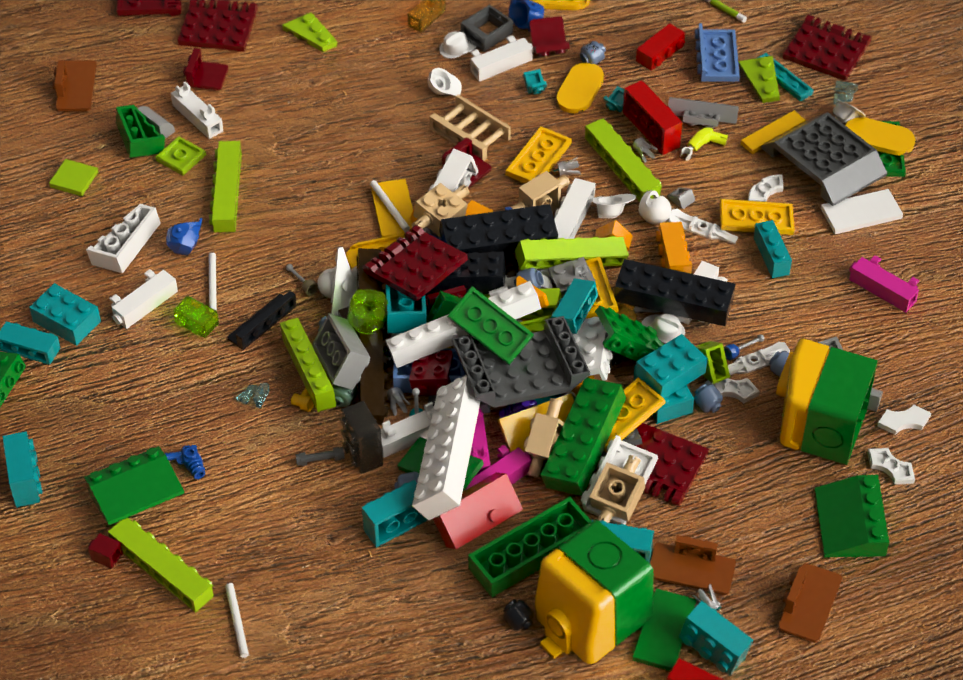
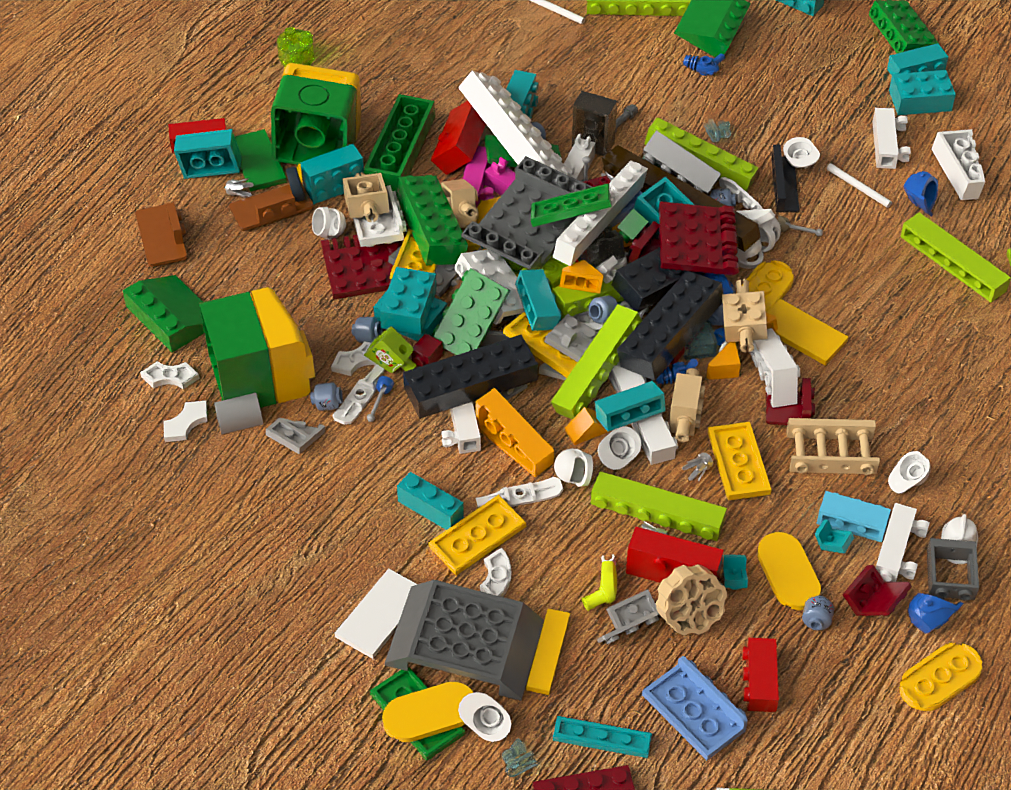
camera: 140 degrees right, 0 degrees up
clear neon green brick [173,295,219,338] -> none
clear neon green brick [347,289,388,334] -> none
white bar [370,180,410,232] -> none
black head [503,599,534,631] -> none
light grey slope [667,187,695,209] -> none
lime wing [738,56,780,103] -> none
dark pink brick [849,255,919,312] -> none
none -> black bush [286,167,305,202]
none -> white helmet [312,207,346,240]
none -> teal brick [595,381,666,432]
none -> tan connector [656,564,727,635]
none -> white piece [719,177,763,210]
none -> white piece [783,137,820,169]
none -> medium azure brick [817,491,891,543]

